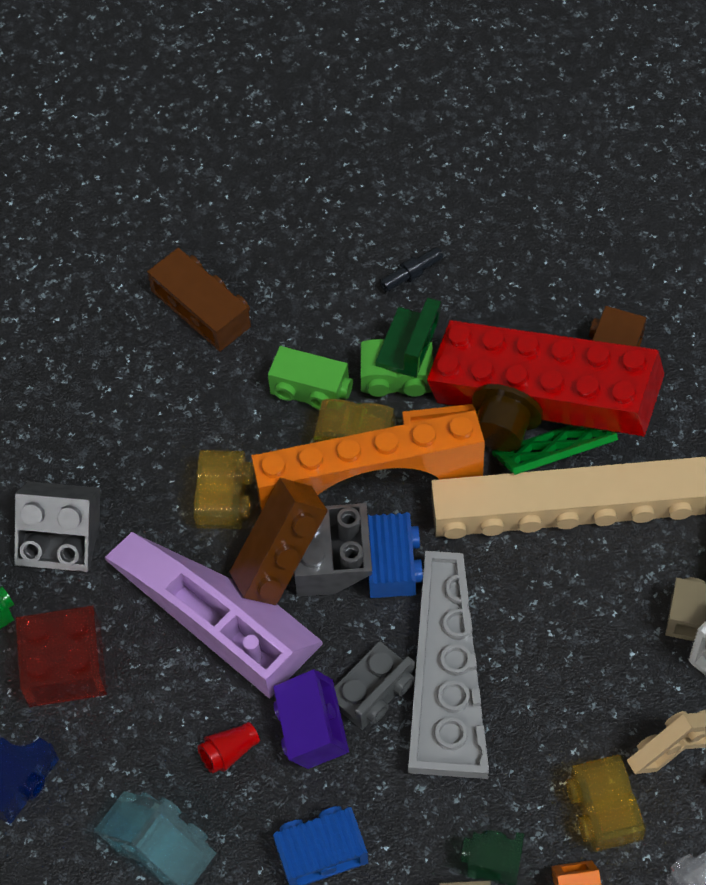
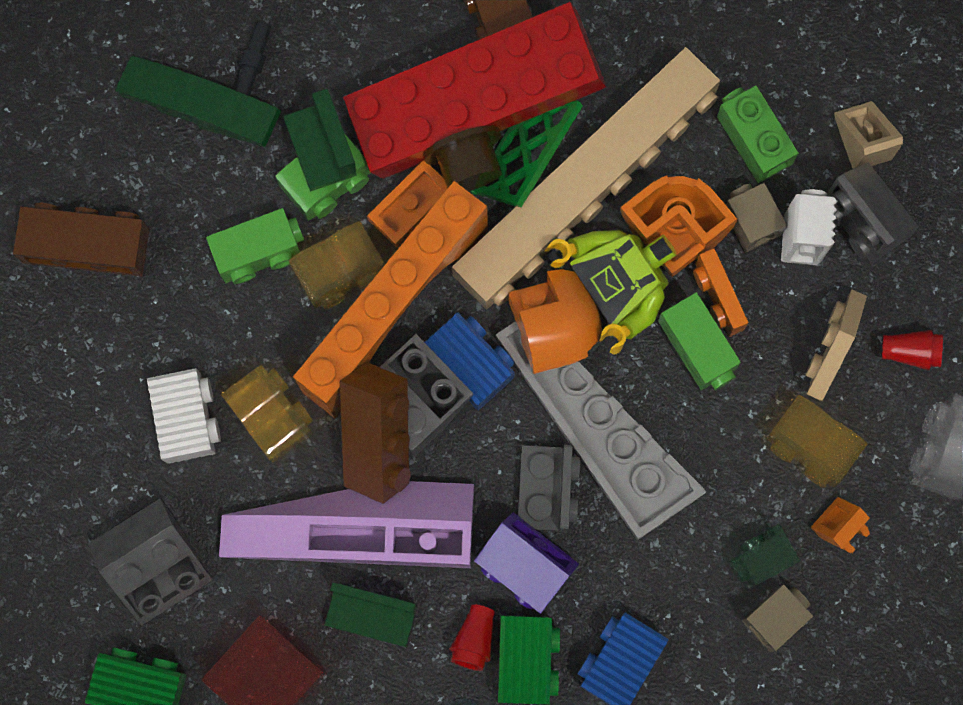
camera: 40 degrees left, 20 degrees up
none -> dark green slope [115,55,281,147]
none -> white brick [147,368,221,464]
none -> dark green panel [324,582,417,648]
none -> green brick [498,616,560,705]
none -> orange brick [508,269,602,374]
none -> torso [545,230,677,354]
none -> orange brick [620,175,737,277]
none -> bright green brick [658,292,741,391]
none -> orange plate [693,248,749,337]

